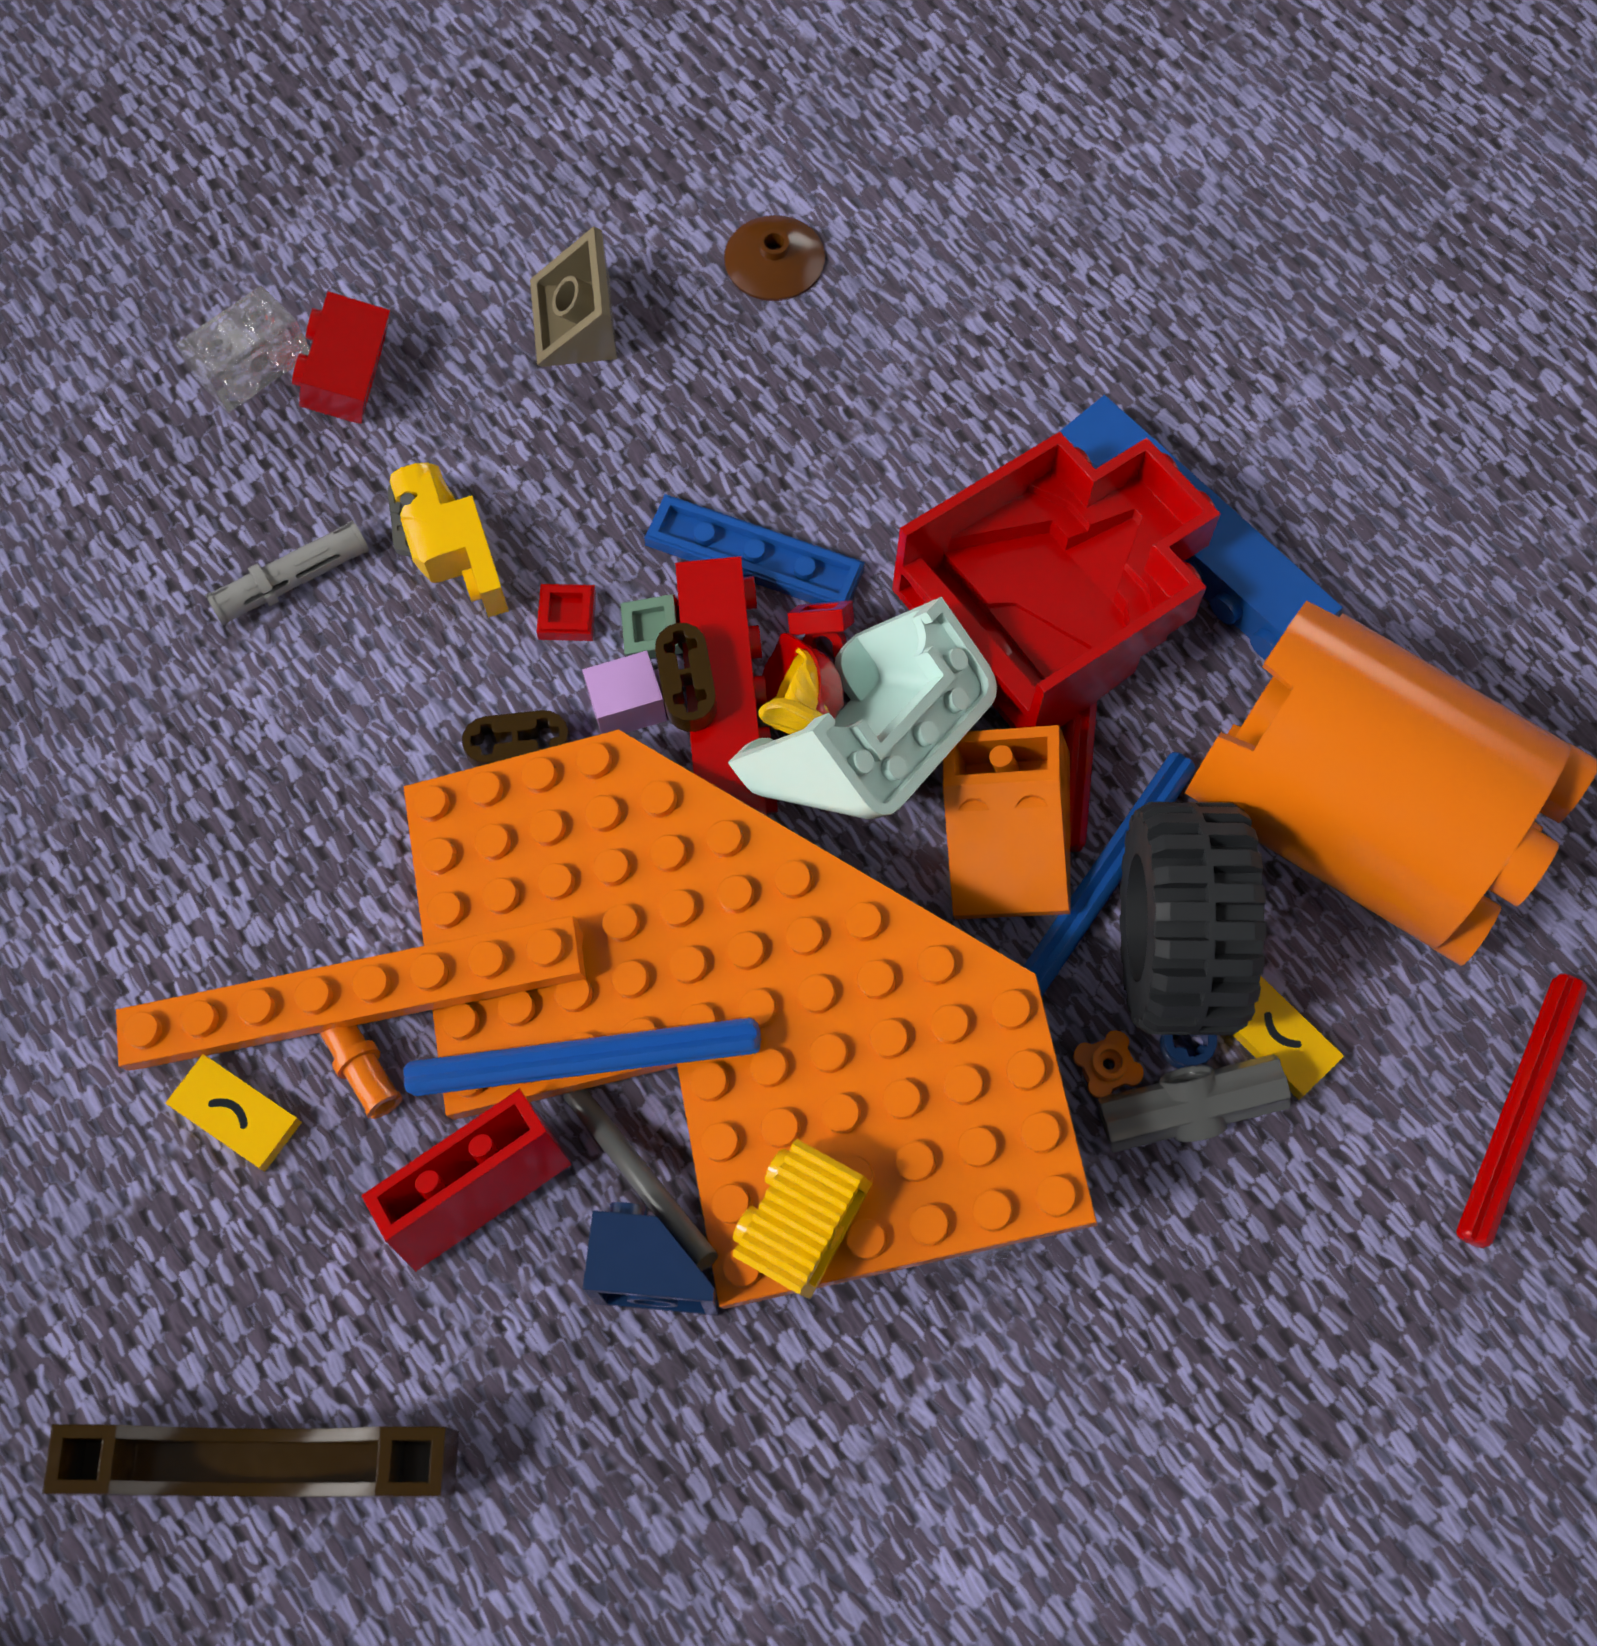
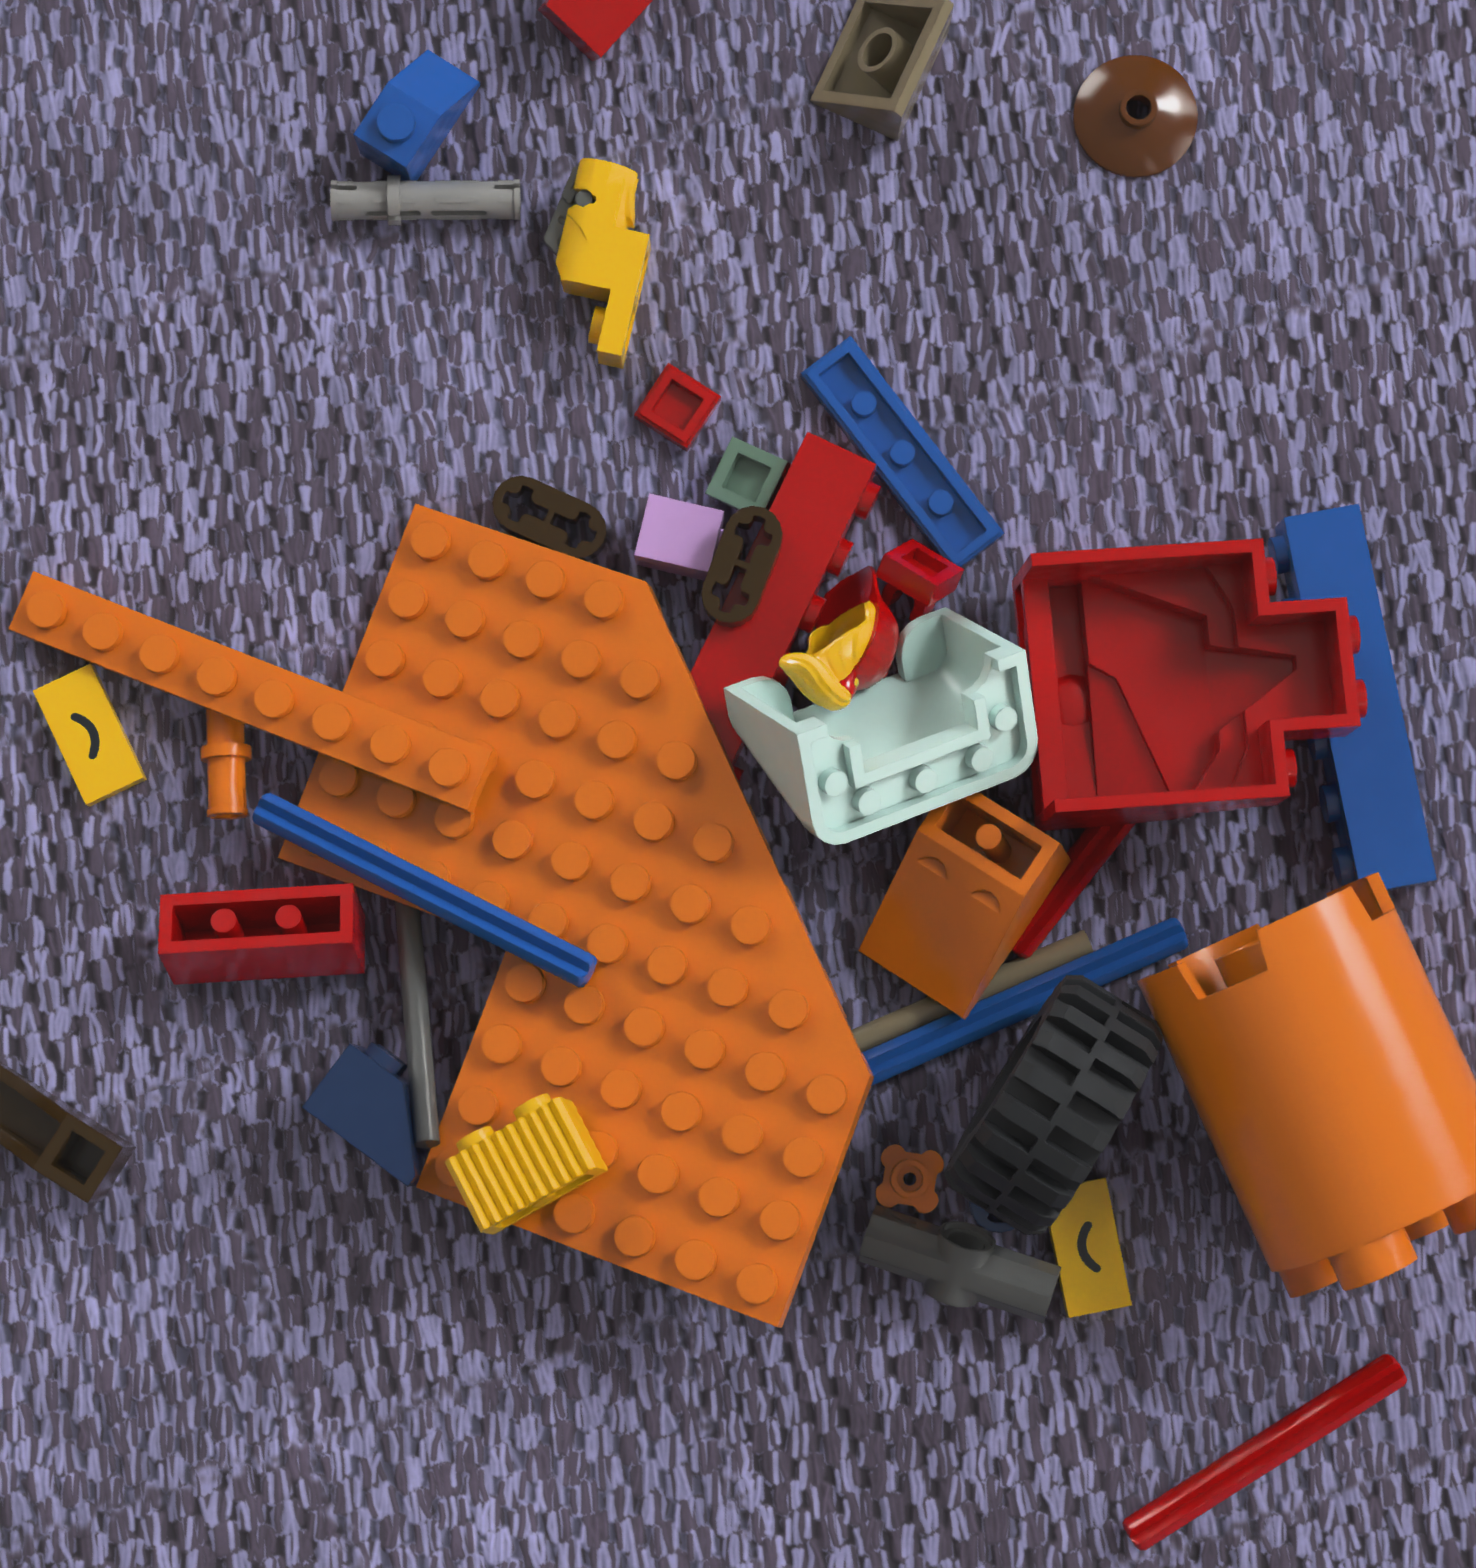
camera: 30 degrees right, 15 degrees up
none -> blue slope [353,50,481,181]
none -> dark tan bar [852,930,1093,1052]

